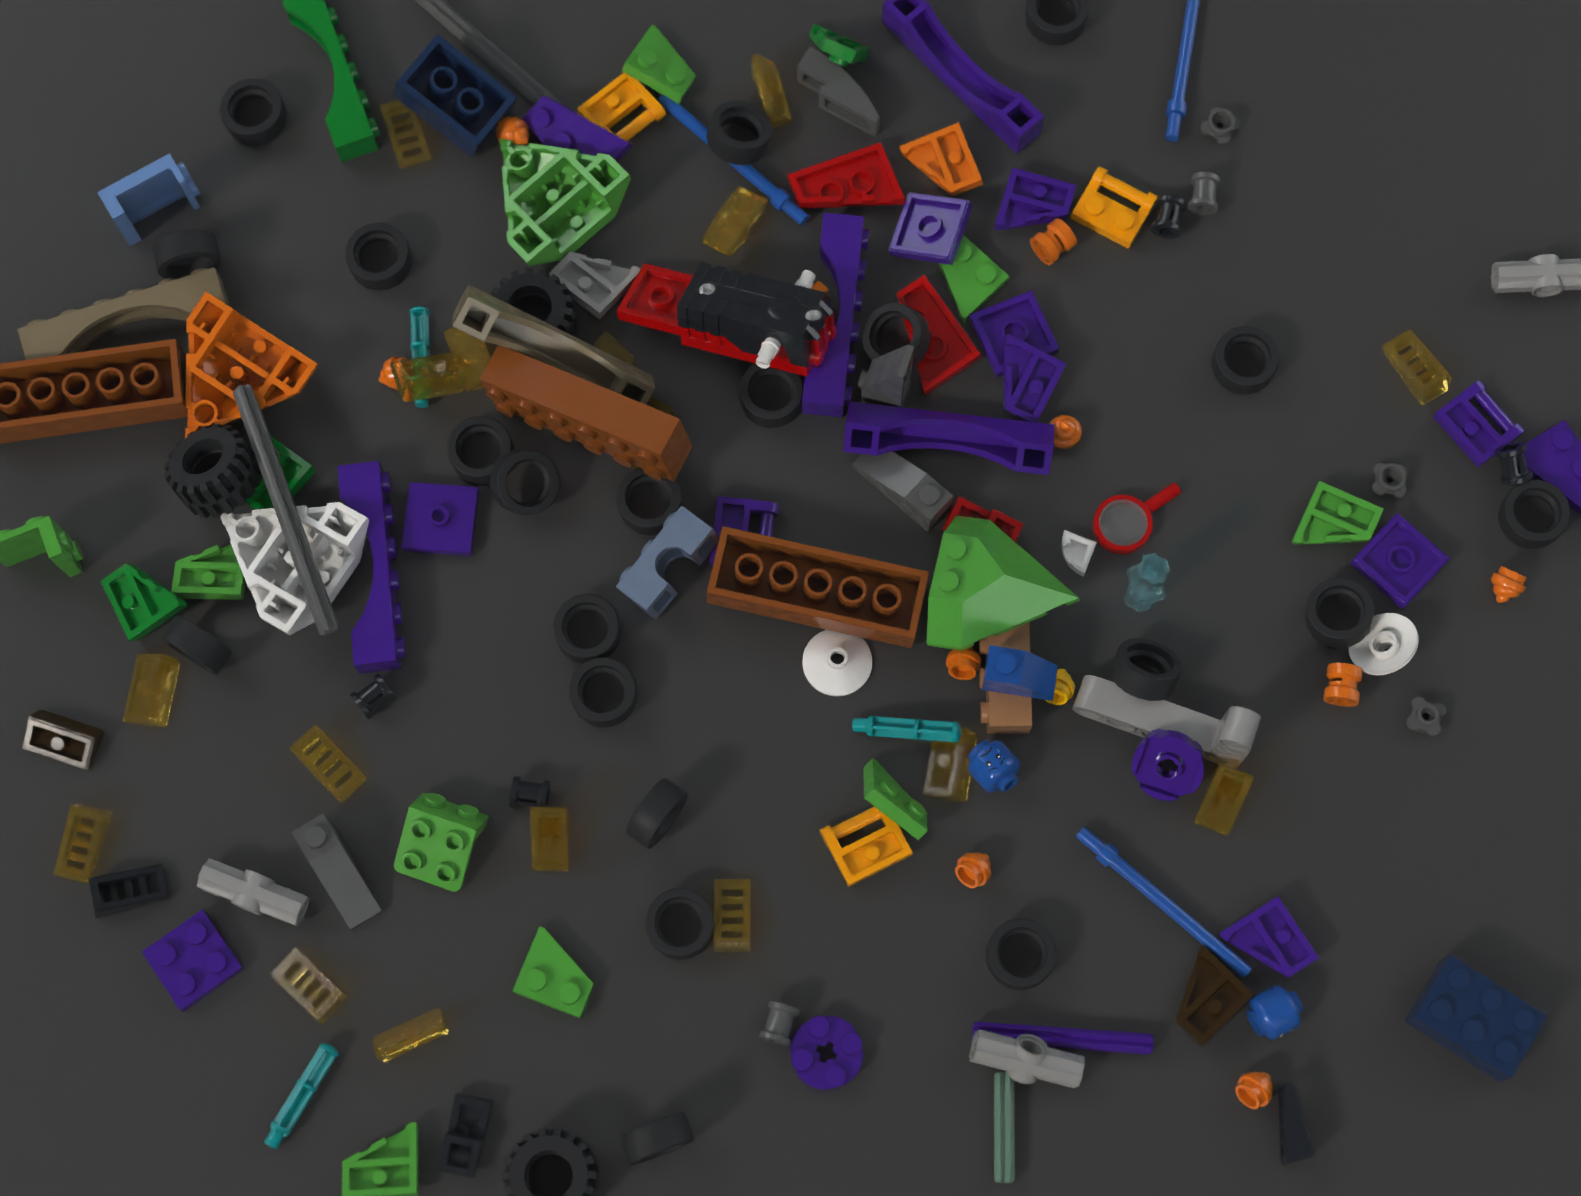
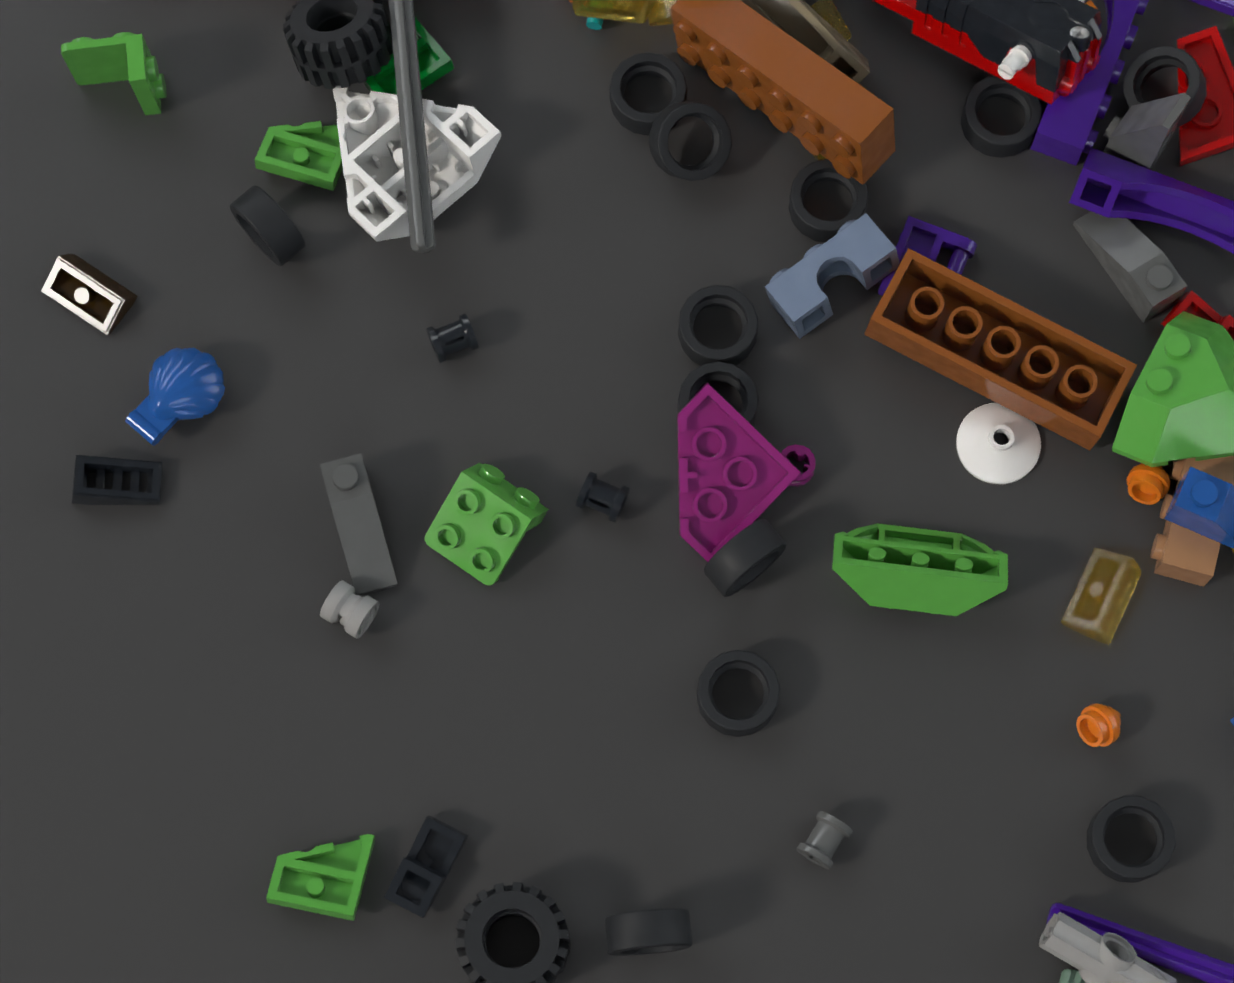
camera: 15 degrees right, 0 degrees up
clear yellow slope [53,804,112,883] -> none
green wing [100,563,187,641] -> none
clear yellow slope [123,654,180,727] -> none
dark purple plate [142,909,244,1012] -> none
light grey piece [197,858,310,927] -> none
teal piece [264,1043,339,1150] -> none
clear yellow slope [270,947,348,1024] -> none
clear yellow slope [290,725,367,803] -> none
dark purple arch [338,461,406,674] -> none
clear yellow slope [373,1008,450,1062] -> none
dark purple plate [401,482,479,556] -> none
bright green wing [513,926,595,1019] -> none
clear yellow slope [530,807,571,871] -> none
clear yellow slope [714,879,751,952] -> none
dark purple plate [790,1016,863,1091] -> none
light orange plate [819,806,913,887] -> none
teal piece [852,715,962,743] -> none
bright green wing [863,758,928,840] -> none
blue head [968,740,1021,793] -> none
none -> blue animal [125,347,225,446]
none -> light grey wheel [320,580,380,639]
none -> magenta plate [677,383,801,562]
none -> magenta bush [781,444,816,487]
none -> bright green wedge [832,523,1008,616]

